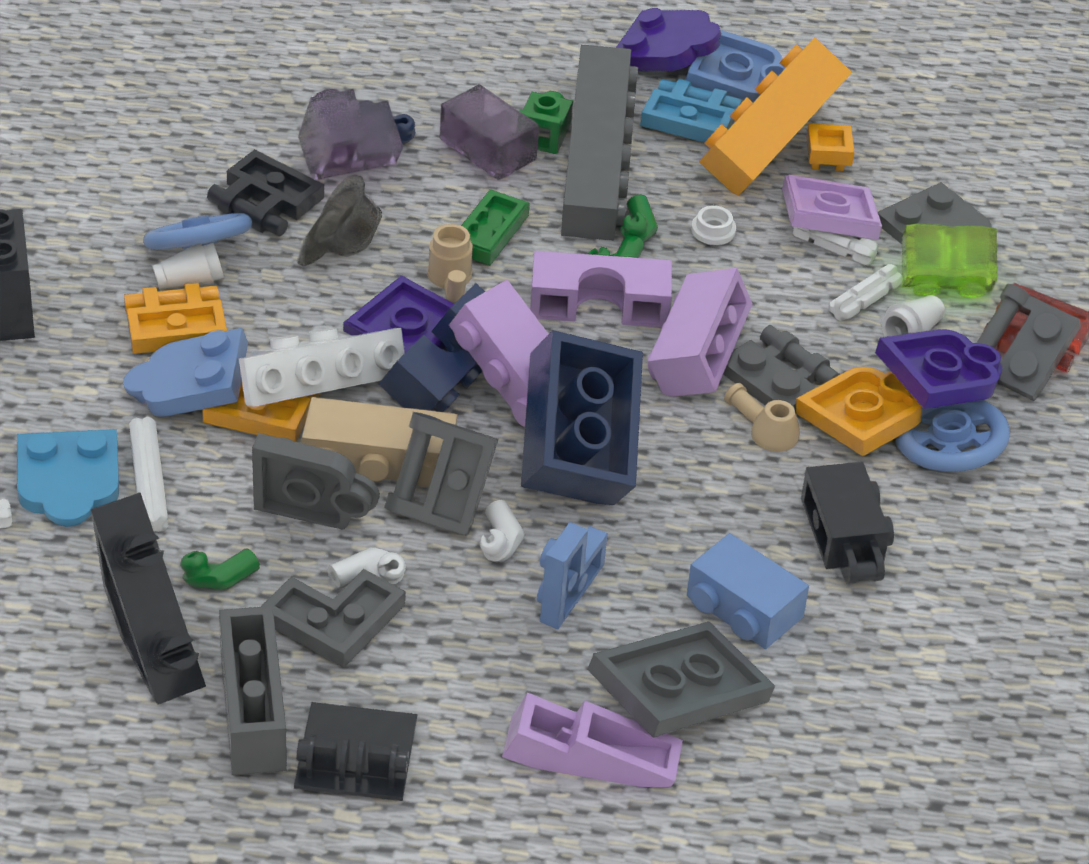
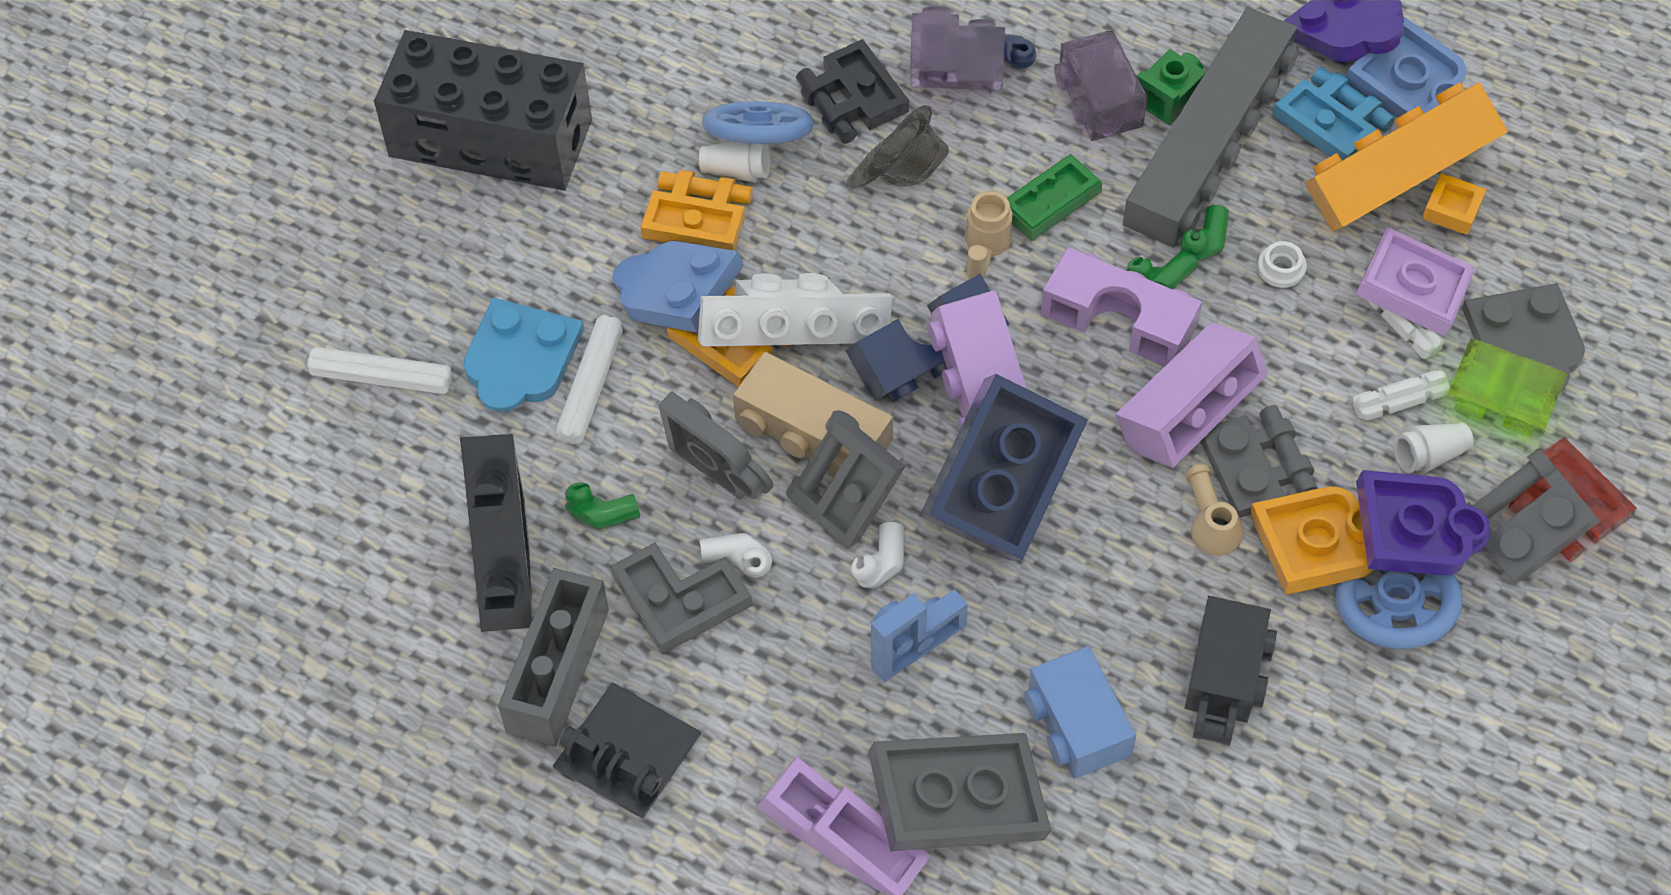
camera: 30 degrees right, 15 degrees up
dark purple tile [343,275,454,353] -> none

